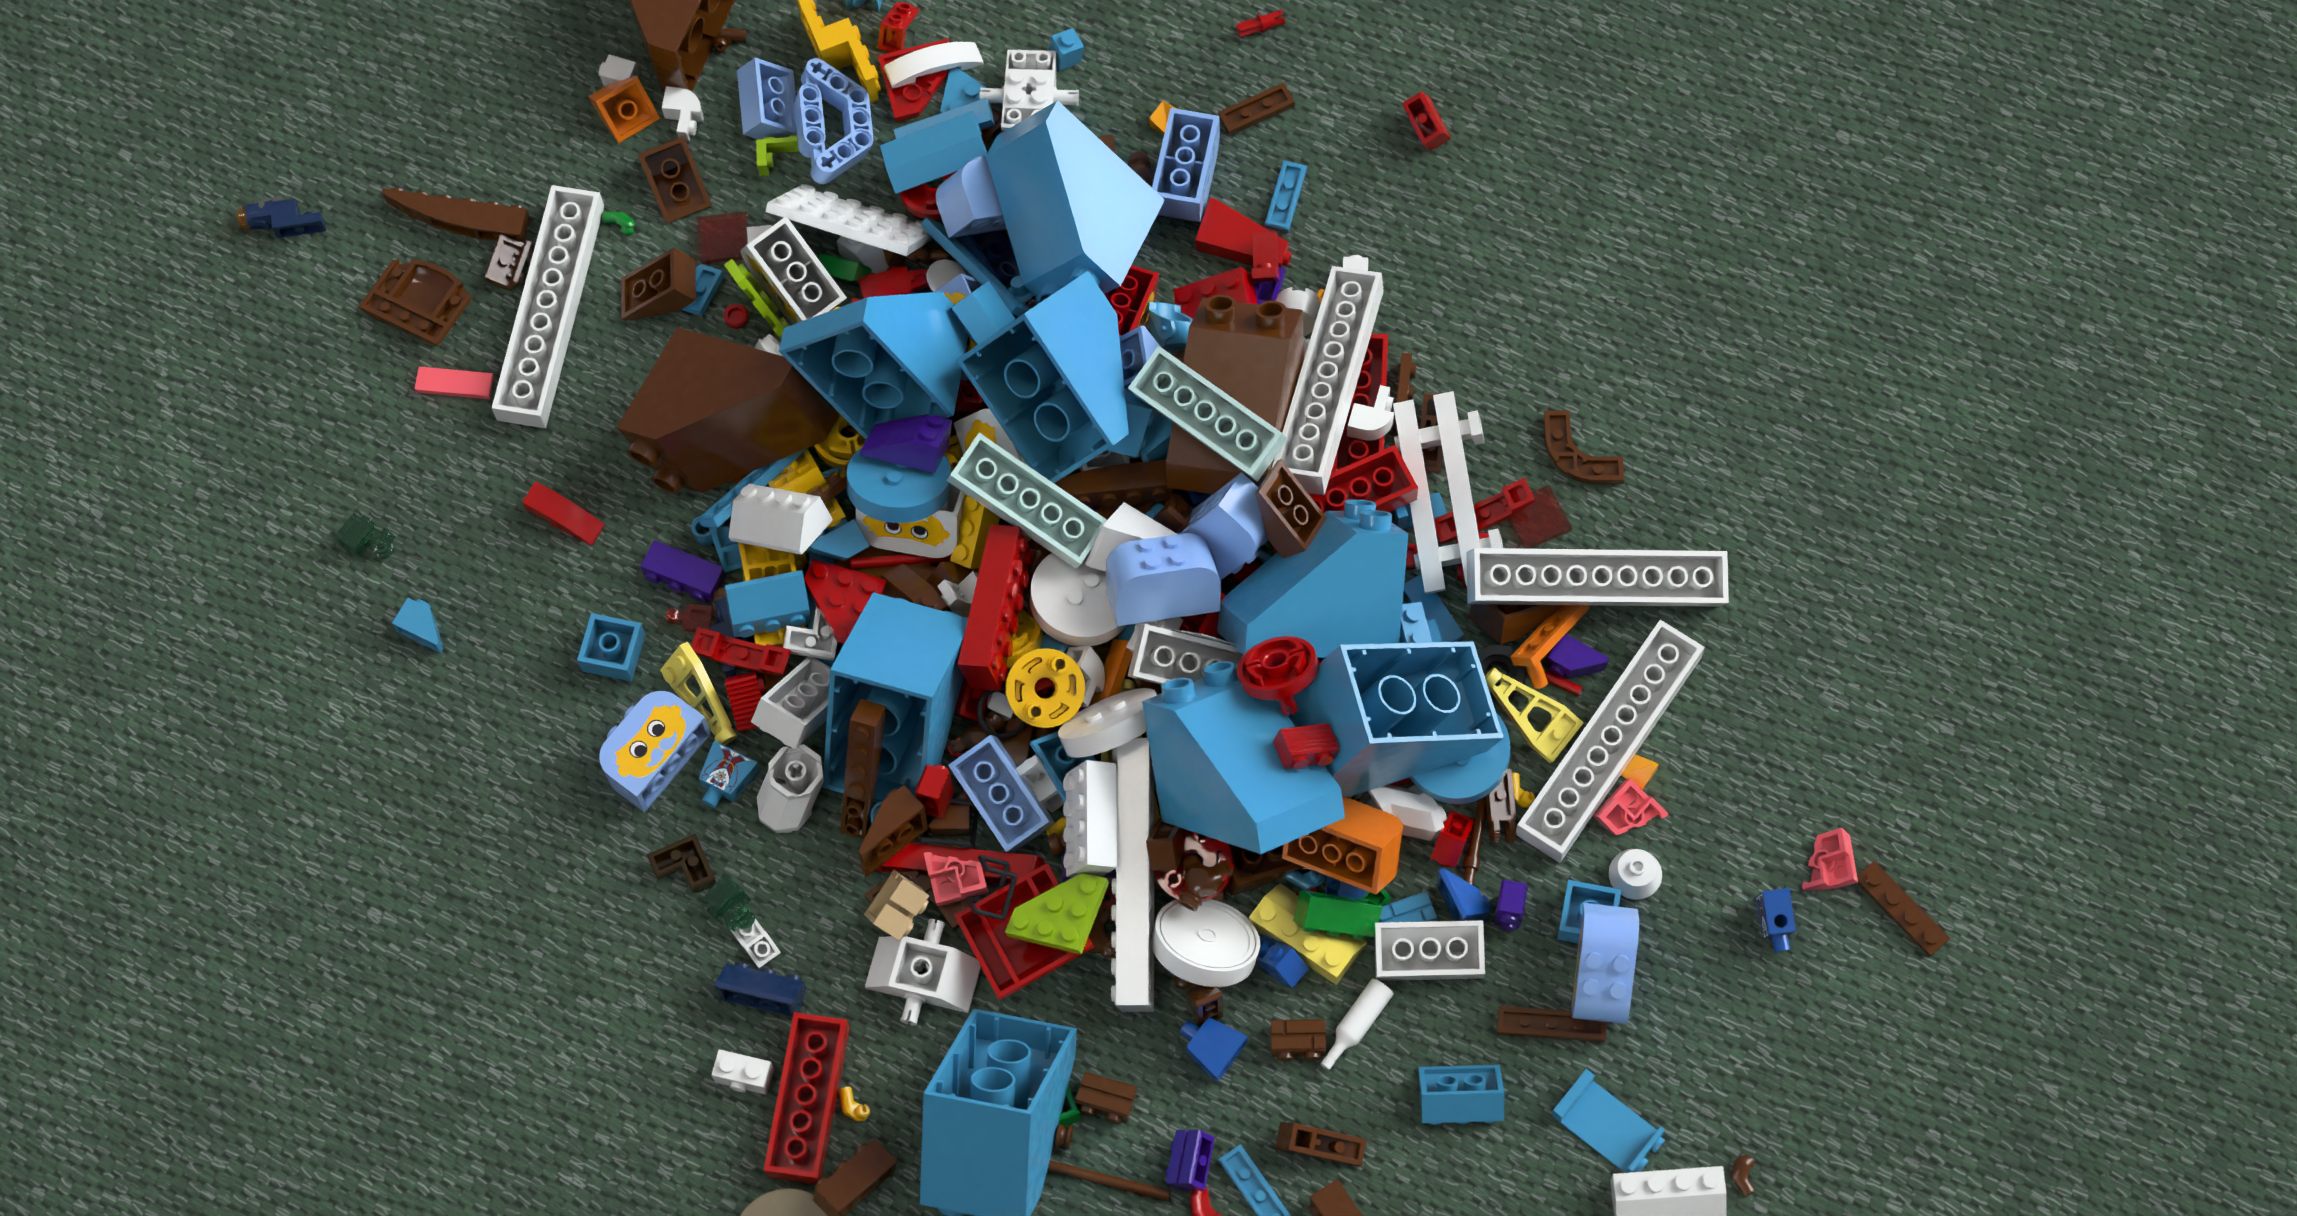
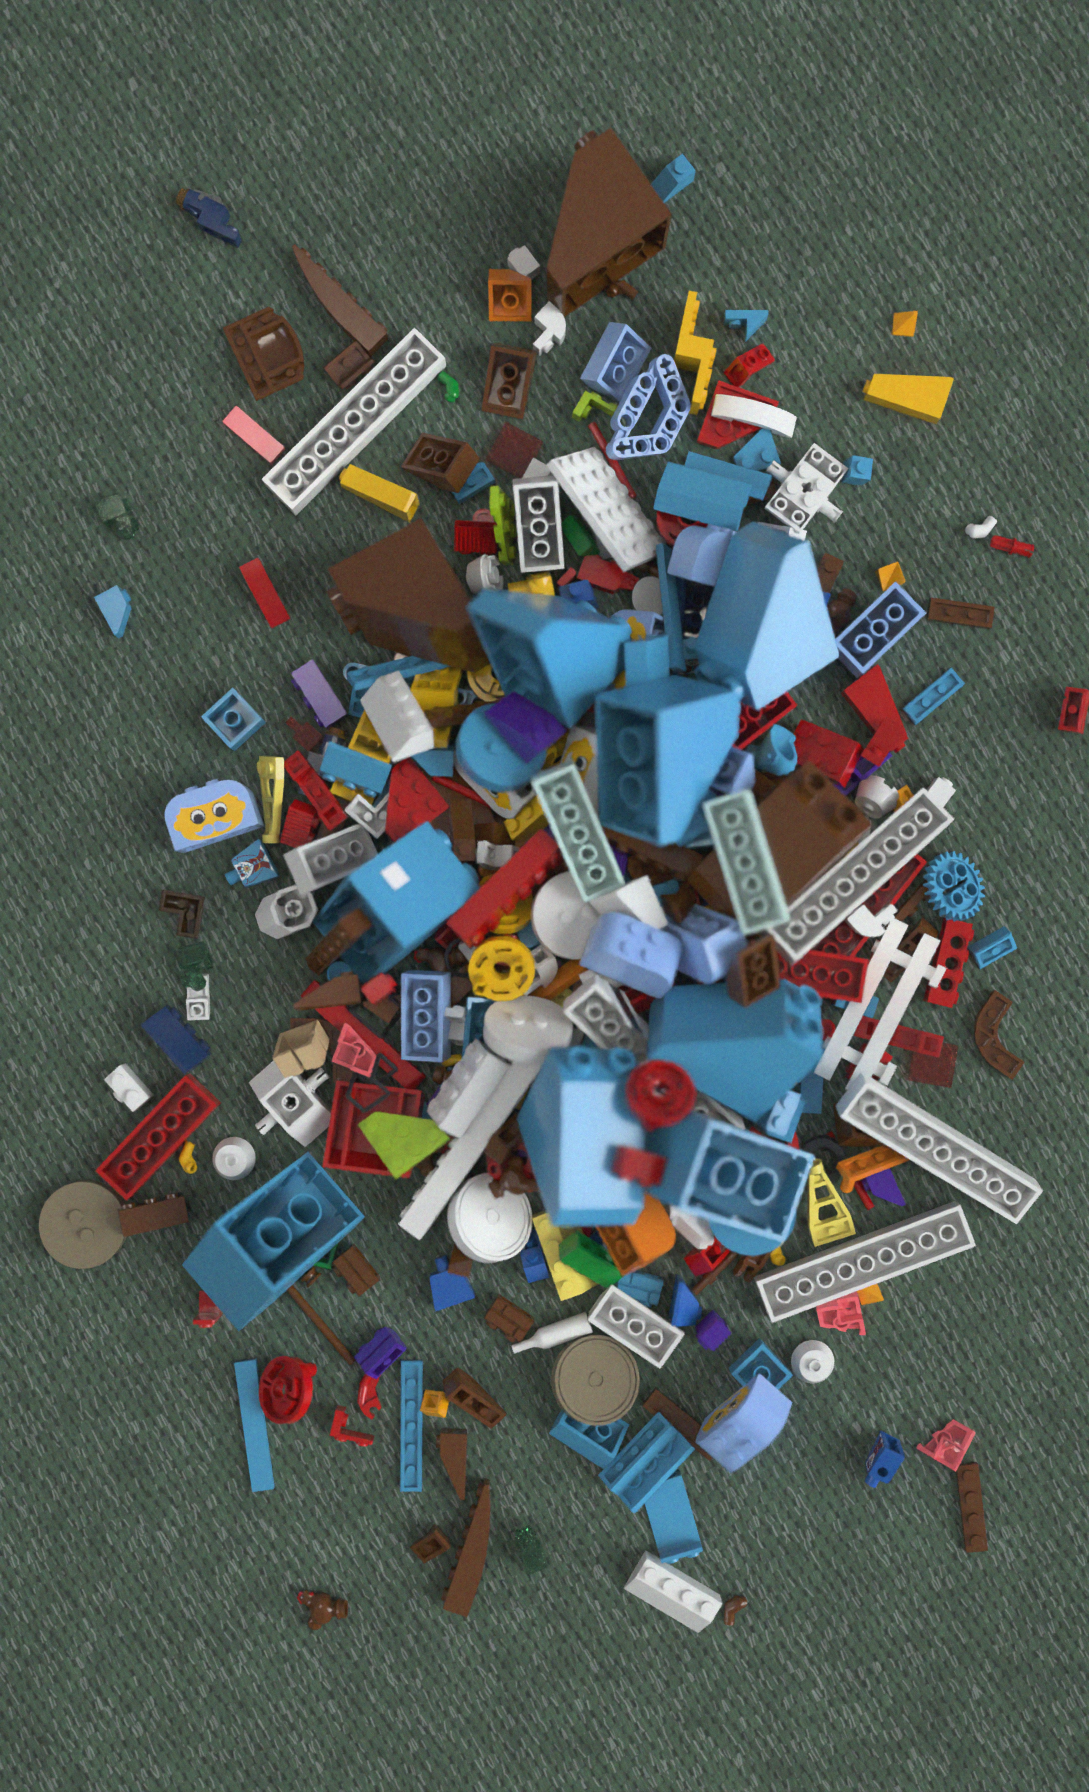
camera: 30 degrees right, 20 degrees up
none -> white cone [213,1137,256,1180]
none -> yellow slope [339,464,419,523]
none -> white sticker [381,862,410,890]
none -> light orange slope [420,1389,450,1418]
none -> red brick [454,520,498,555]
none -> dark tan brick [551,1335,640,1426]
none -> red bar [588,422,637,499]
none -> dark azure slope [598,1411,695,1514]
none -> dark azure gear [923,851,985,922]
none -> red brick [923,918,974,1008]
none -> white arm [965,516,997,538]
none -> dark azure slope [968,926,1017,969]

